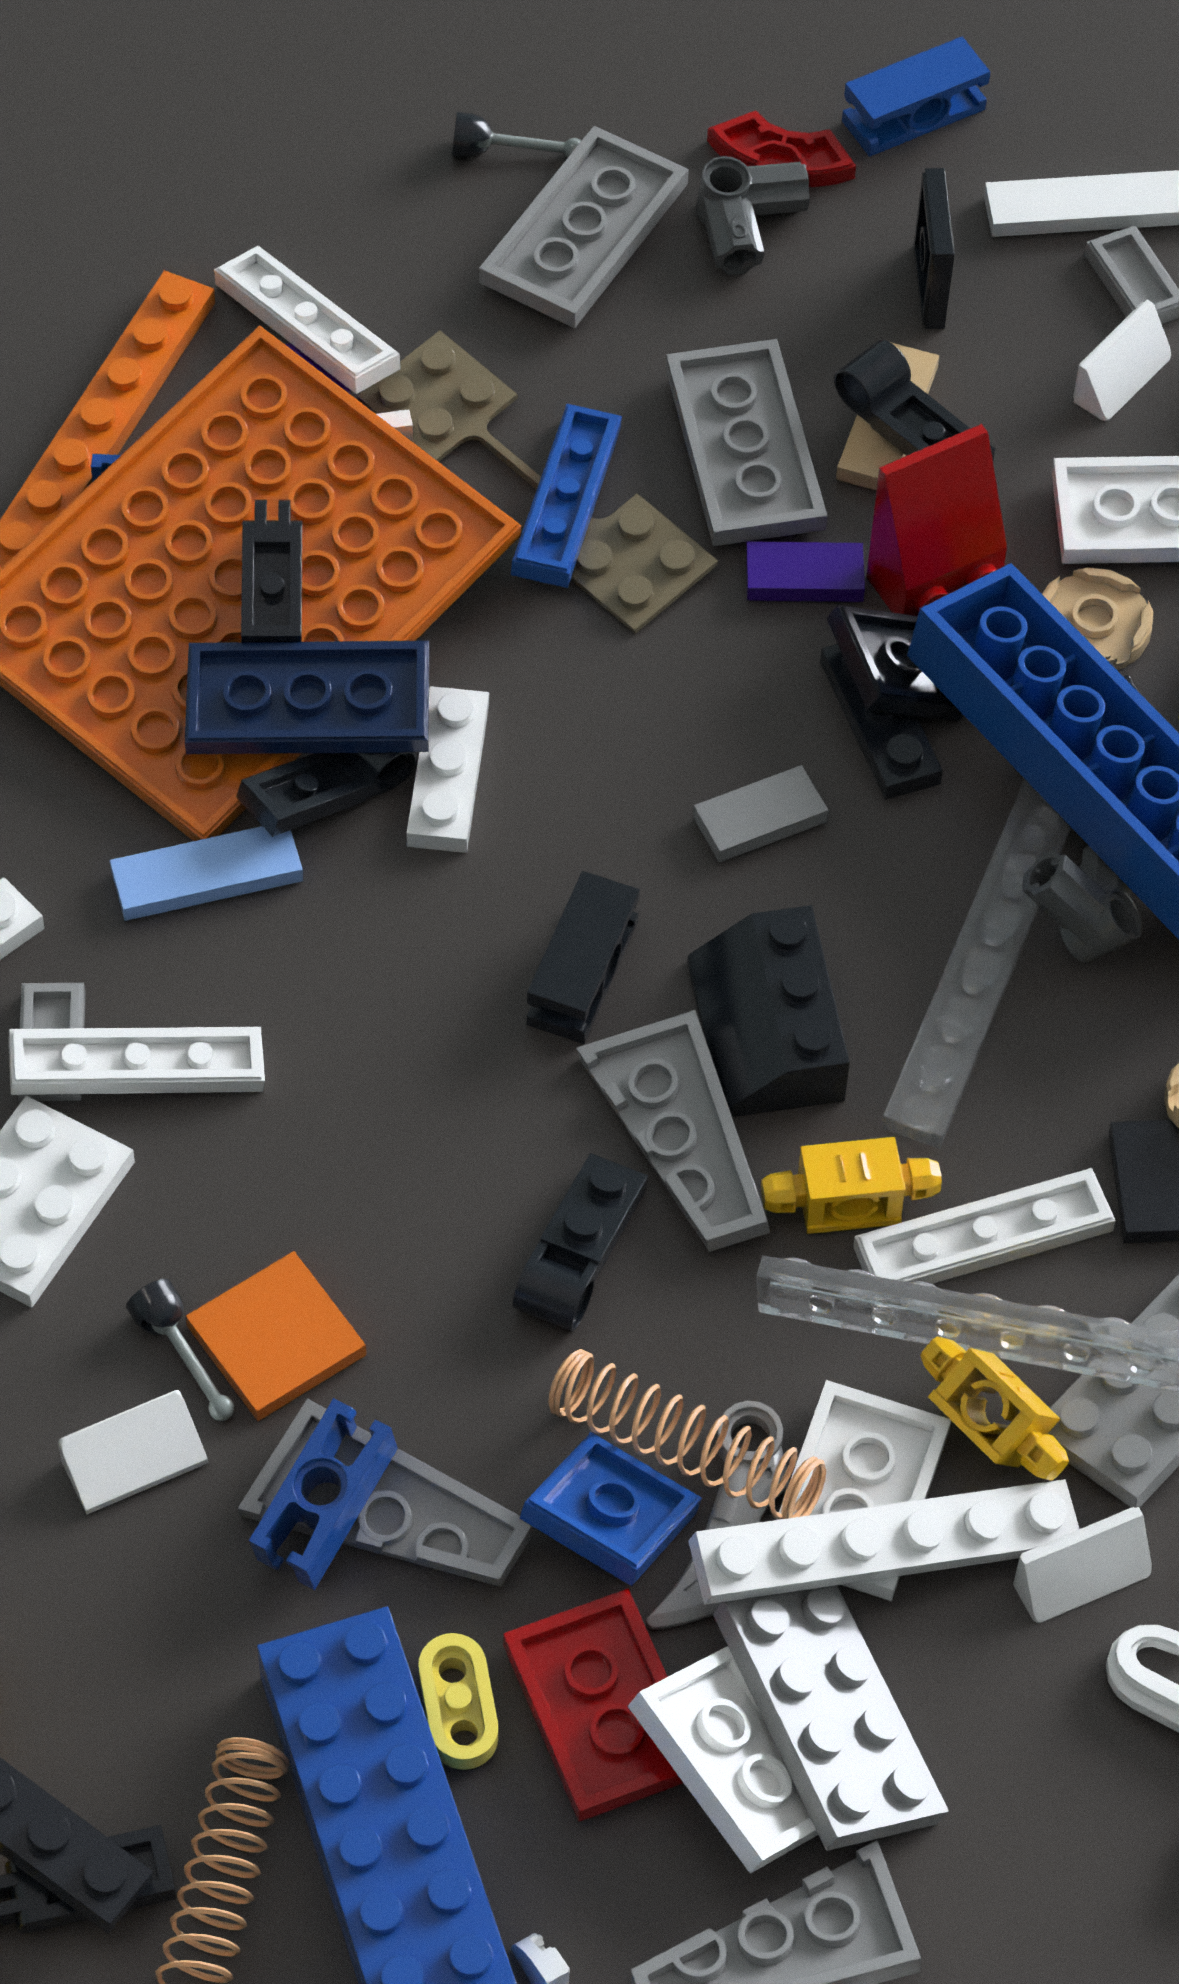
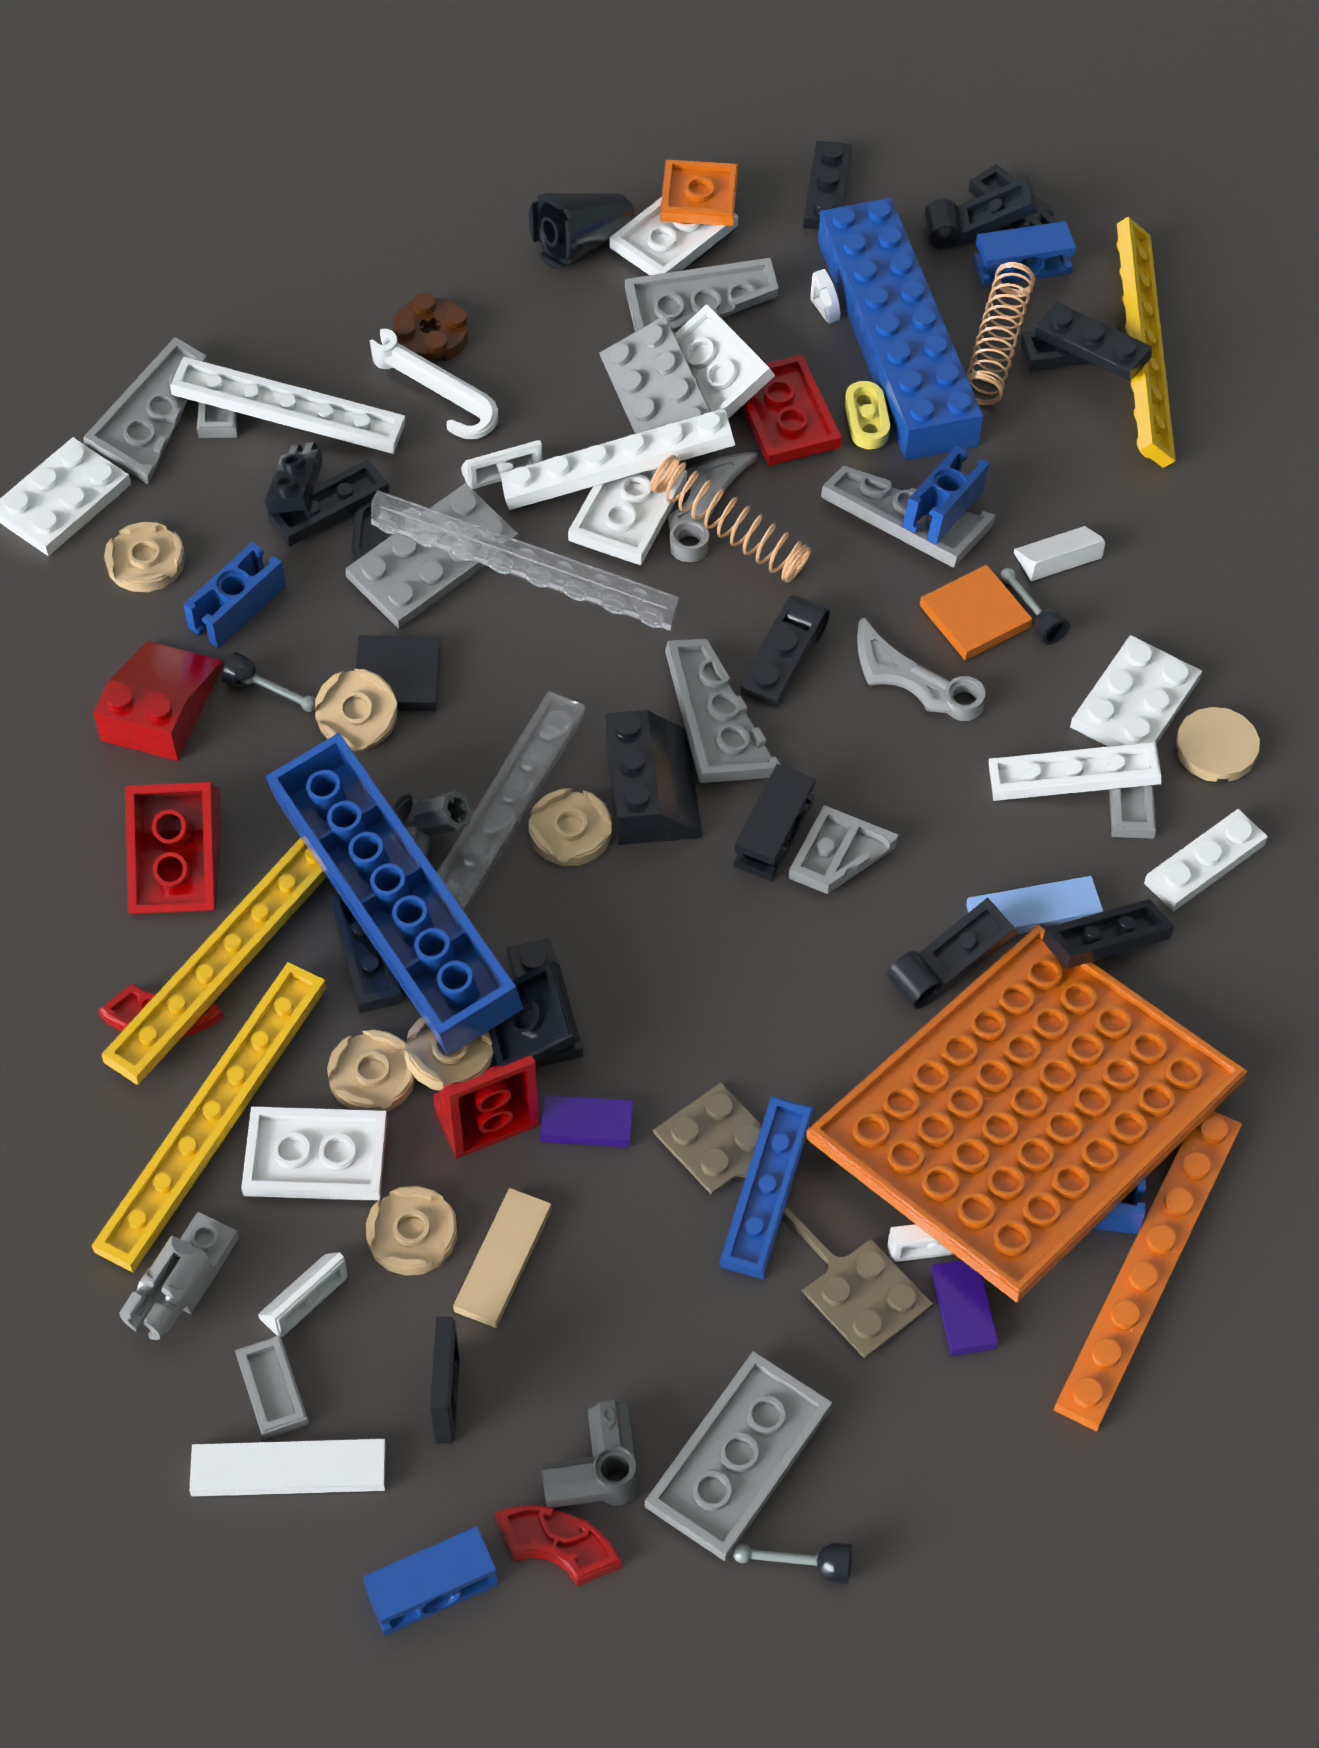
camera: 175 degrees left, 0 degrees up
dark blue tile [185,641,430,754] -> none
white tile [214,246,401,394] -> none
black hinge [241,500,303,642] -> none
white plate [407,686,489,853] -> none
blue tile [519,1432,702,1586] -> none
light grey plate [666,339,828,546] -> none
light grey tile [693,765,829,863] -> none
yellow piece [761,1137,942,1234] -> none
black plate [834,340,996,462] -> none
white tile [853,1168,1116,1300] -> none
yellow piece [920,1336,1069,1481] -> none
none -> tan tile [366,1186,458,1276]
none -> tan tile [529,789,612,866]
none -> light grey wing [789,805,898,894]
none -> light grey piece [857,618,985,721]
none -> black plate [1042,899,1175,969]

